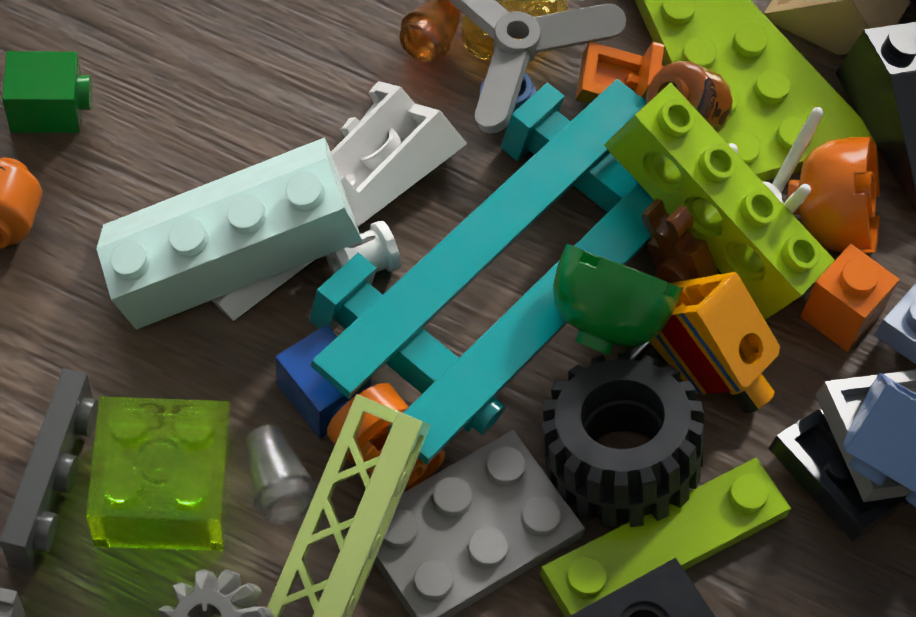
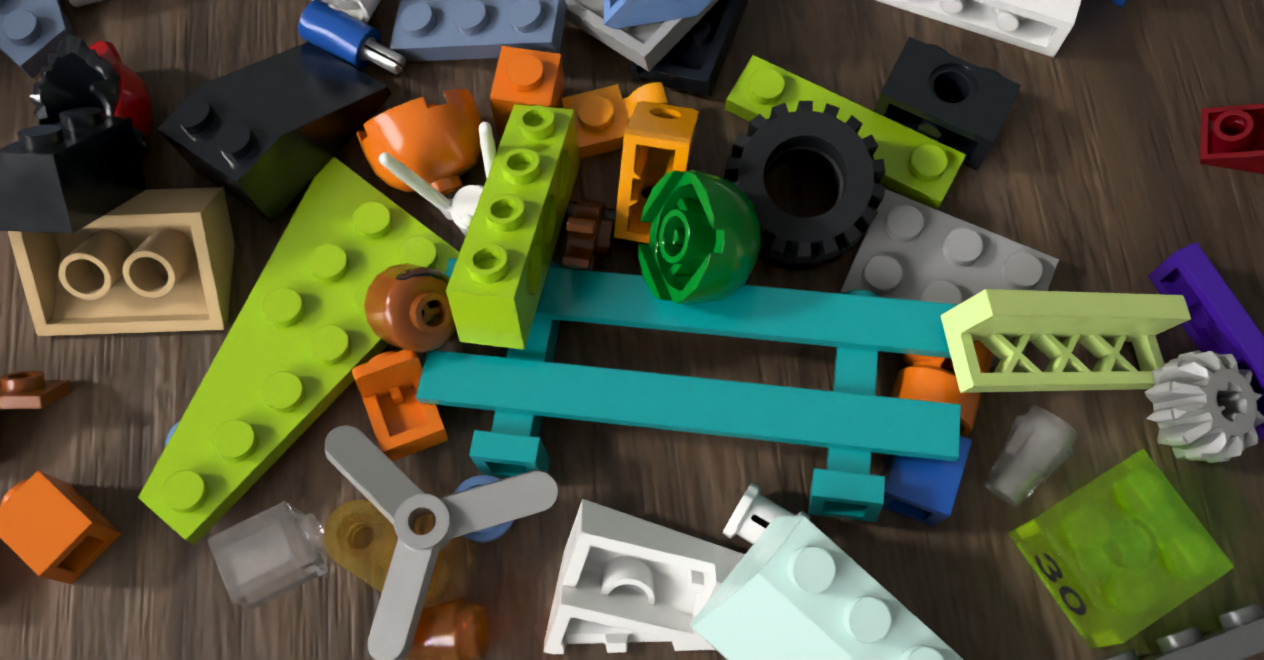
camera: 115 degrees left, 10 degrees up
none -> light orange plate [561,82,668,159]

